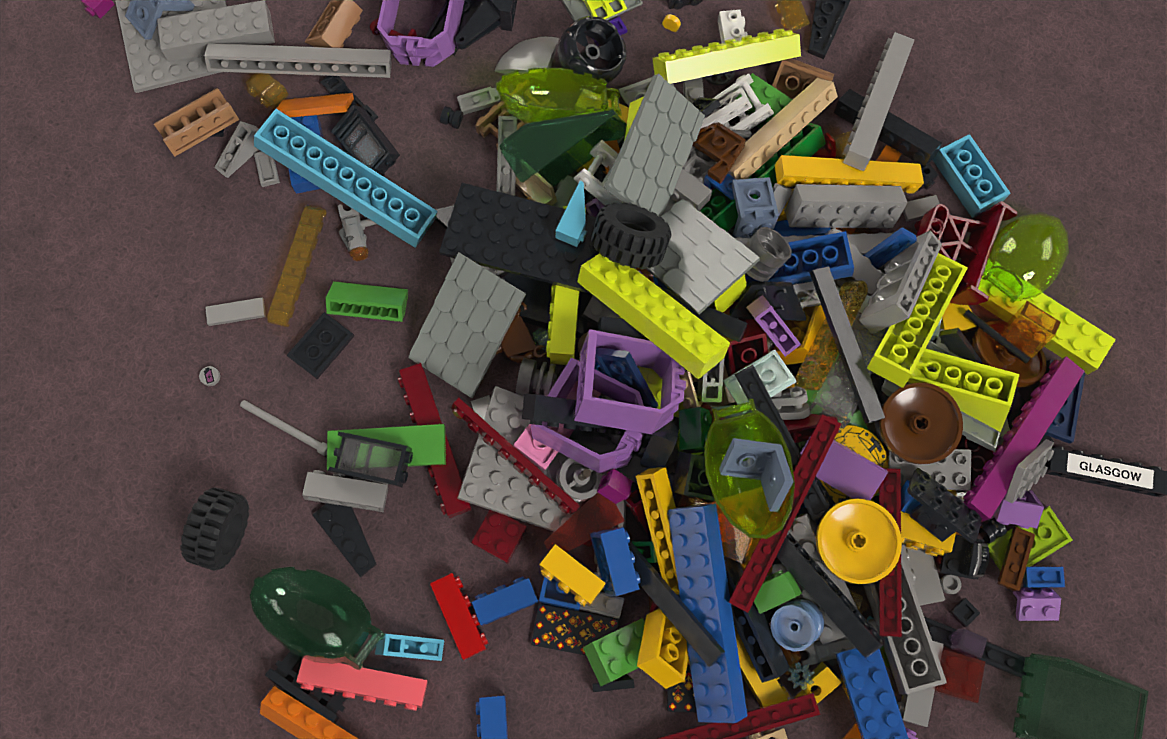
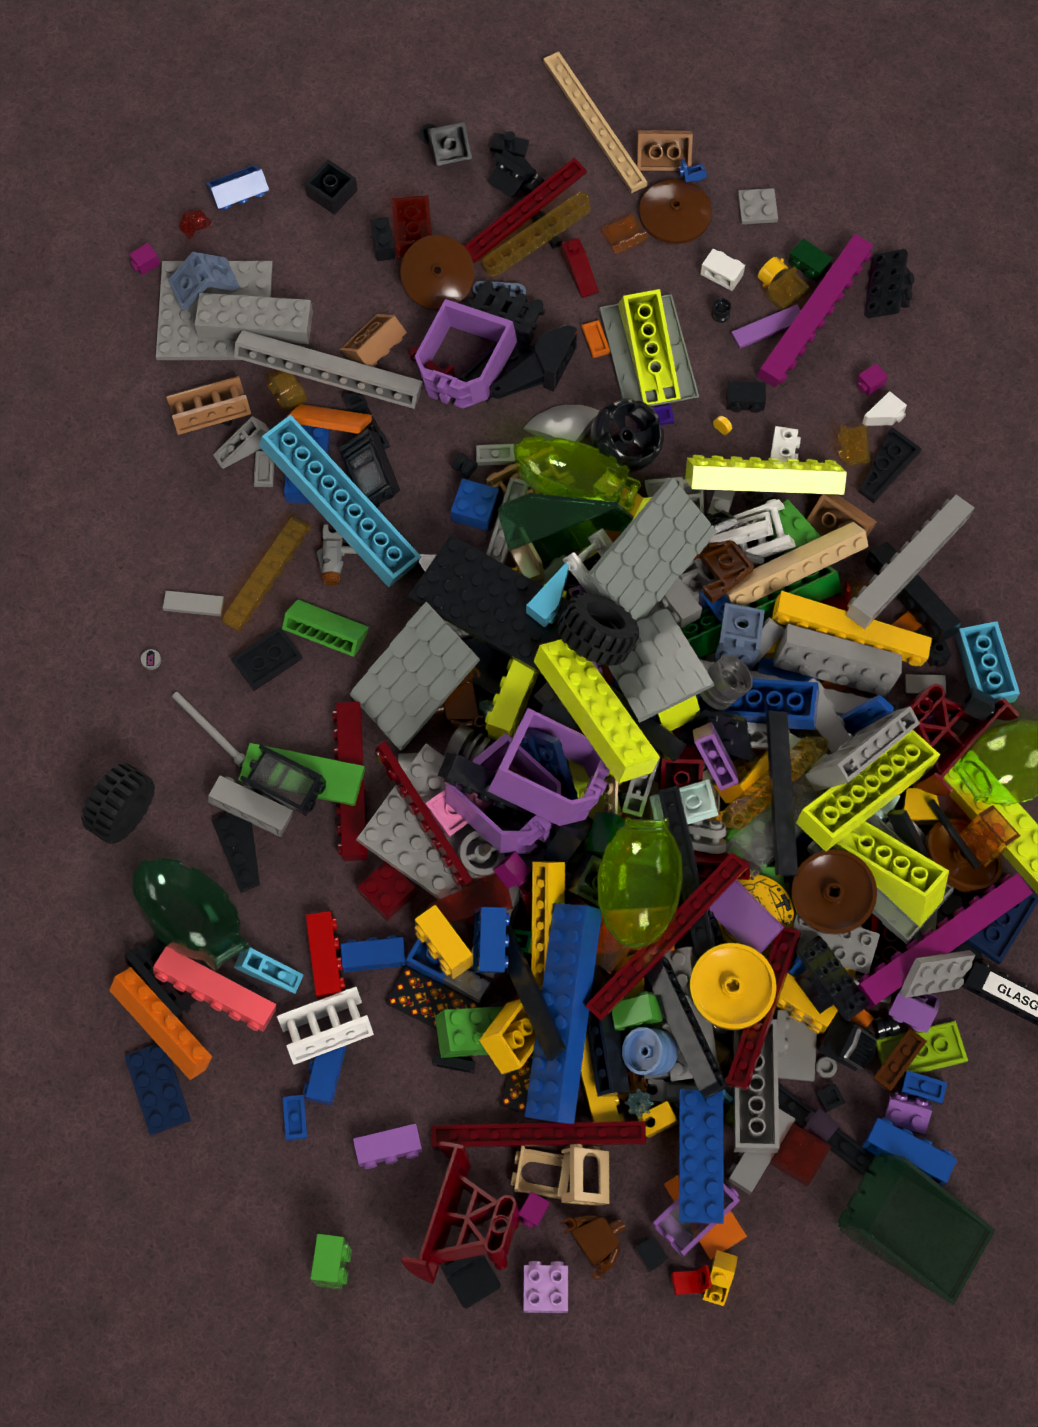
camera: 20 degrees right, 5 degrees down
sand blue bracket [719,438,794,512] -> none
none -> white fence [277,987,374,1065]
none -> blue brick [451,479,499,531]
none -> blue brick [862,1118,957,1189]
none -> black brick [962,687,996,723]

